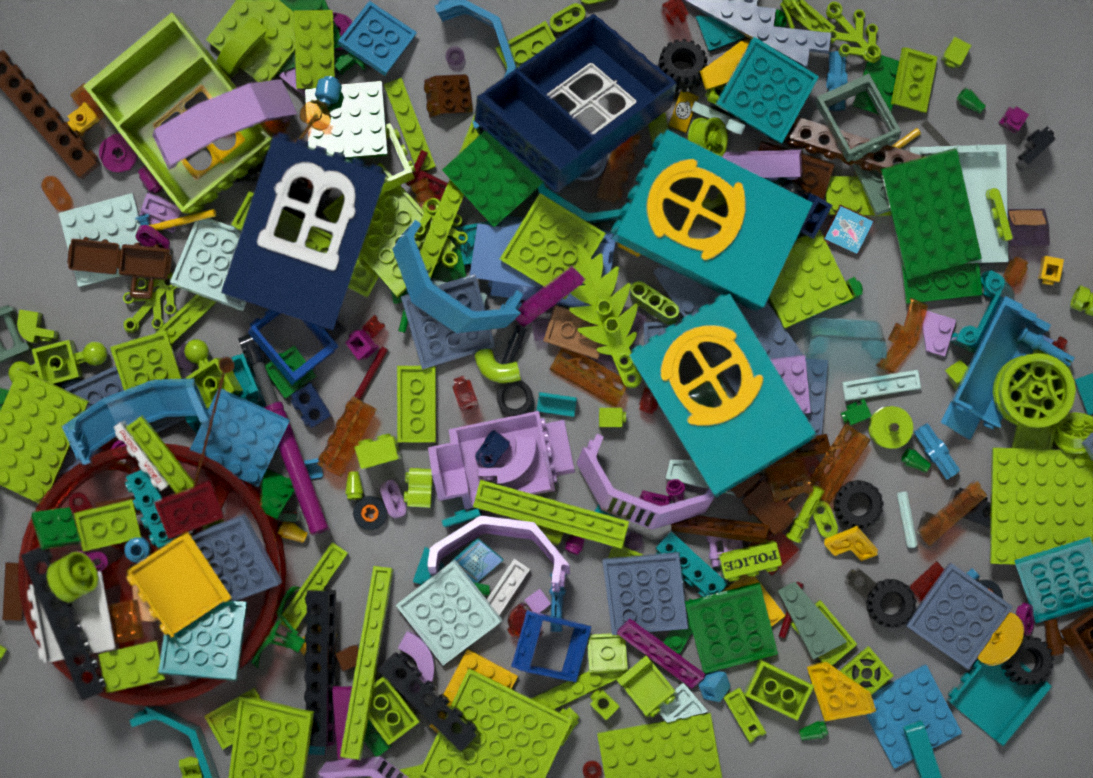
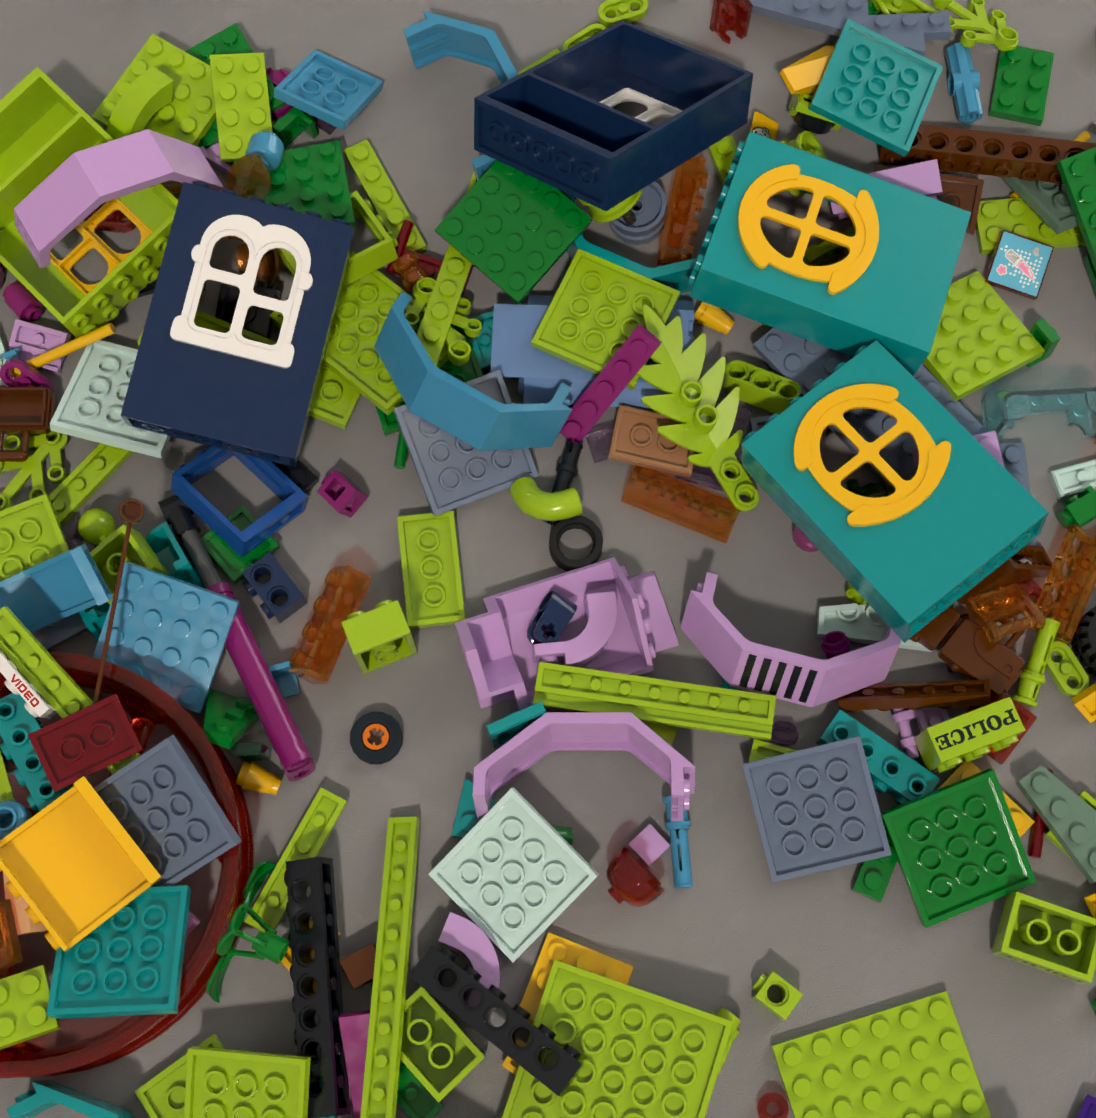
camera: 10 degrees left, 15 degrees down
lime cone [345,471,364,500] -> none
dark red bar [354,346,388,400] -> none
clear red wheel [362,315,386,339] -> none
lavender plate [380,480,406,518] -> none
lime brick [404,468,433,508] -> none
reddish brown bracket [424,74,473,118] -> none
clear purple plate [445,46,464,66] -> none
piece [450,538,504,583] -> none
clear red hips [452,376,479,411] -> none
white plate [487,558,530,615] -> none
blue window [511,610,592,682] -> none
lime plate [531,671,624,709] -> none
teal panel [536,392,577,417] -> none
magenta cone [565,535,585,556] -> none
lime tile [587,633,628,674] -> none
lime brick [599,408,626,427] -> none
magenta plate [617,618,705,689] -> none
lime panel [617,656,677,717] -> none
clear red brick [639,388,659,415] -> none
black tyre [658,39,707,92] -> none
light aqua wing [659,683,707,722] -> none
light aqua beam [691,101,746,135] -> none
teal wing [696,15,745,52] -> none
dark azure panel [699,671,731,702] -> none
lime plate [723,687,767,743] -> none
dark blue brick [799,193,833,239] -> none
sand green window [816,74,901,162] -> none
lime plate [891,47,938,113] -> none

